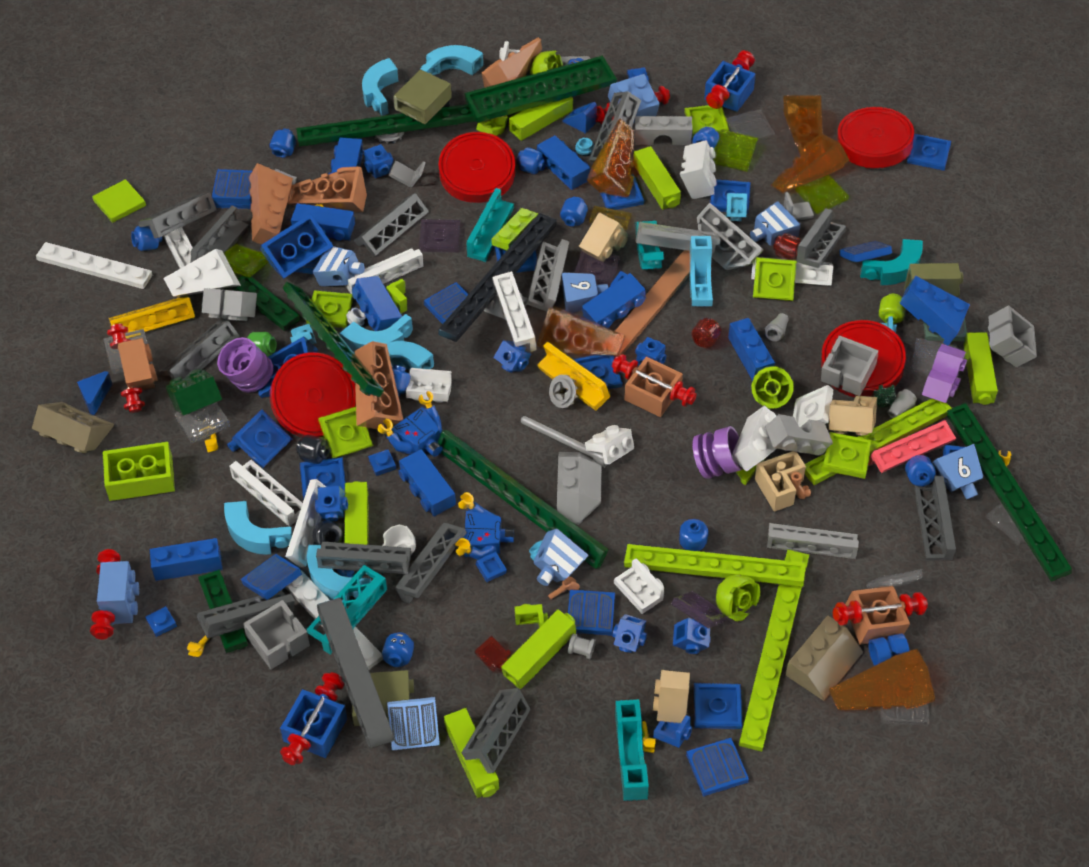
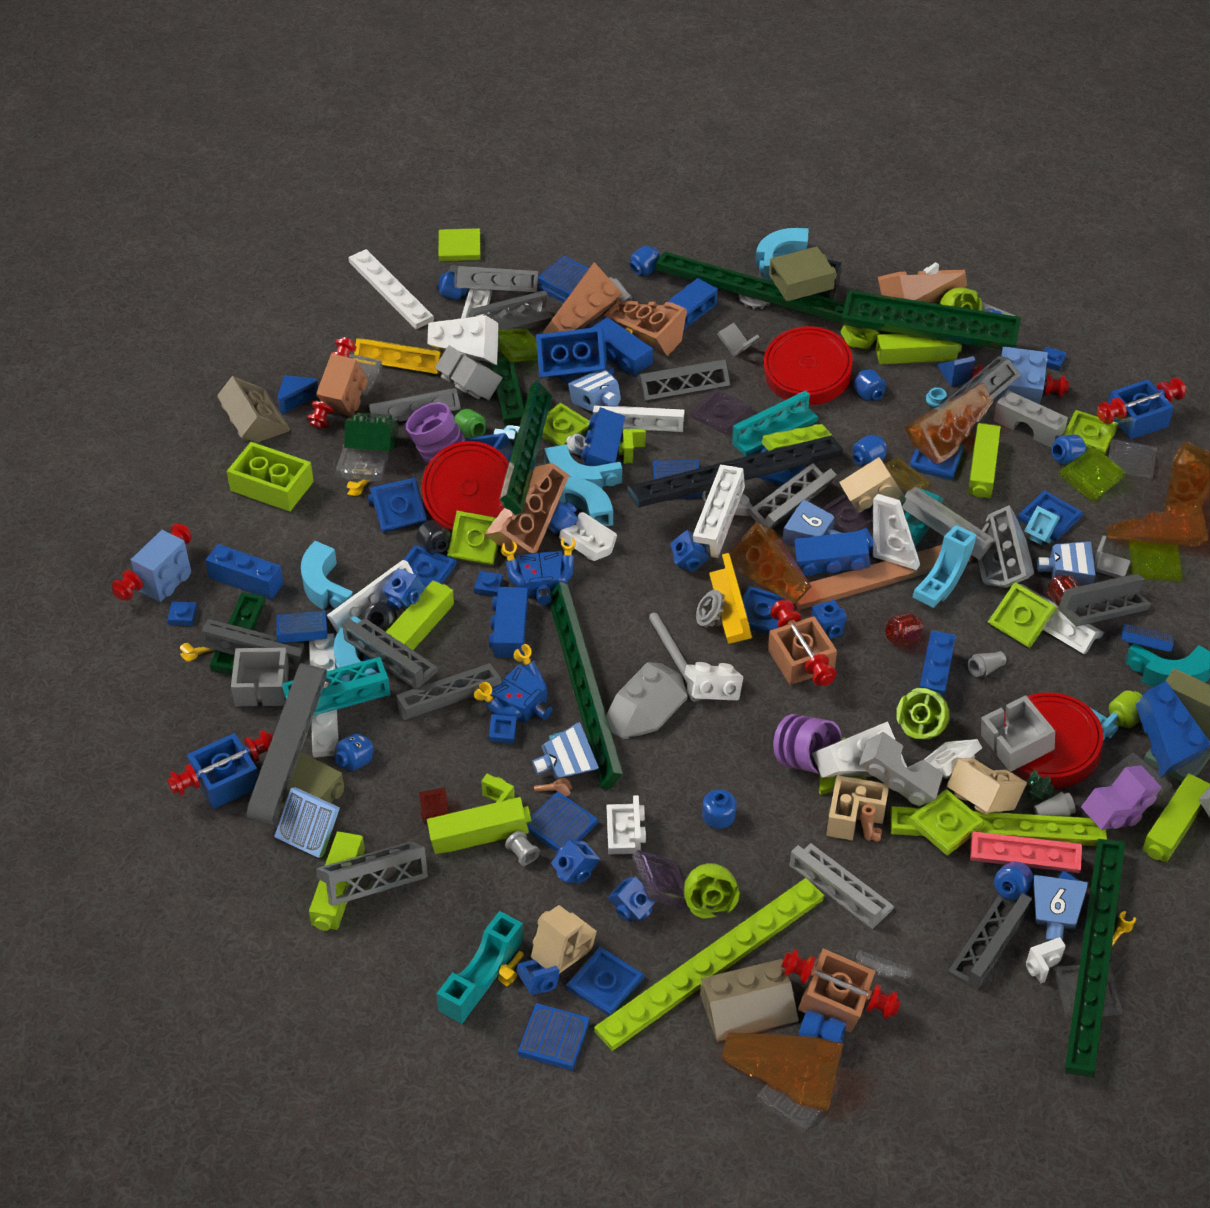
camera: 35 degrees right, 5 degrees down
white fence [229,460,303,527] -> none
blue brick [364,144,394,178] -> none
white hair [383,525,416,555] -> none
medium azure arch [420,45,483,76] -> none
blue brick [537,136,591,190] -> none
lime plate [624,544,806,587] -> none
white wedge [680,140,716,199] -> none
none -> white wing [873,494,920,570]
none -> white bracket [1026,937,1065,984]

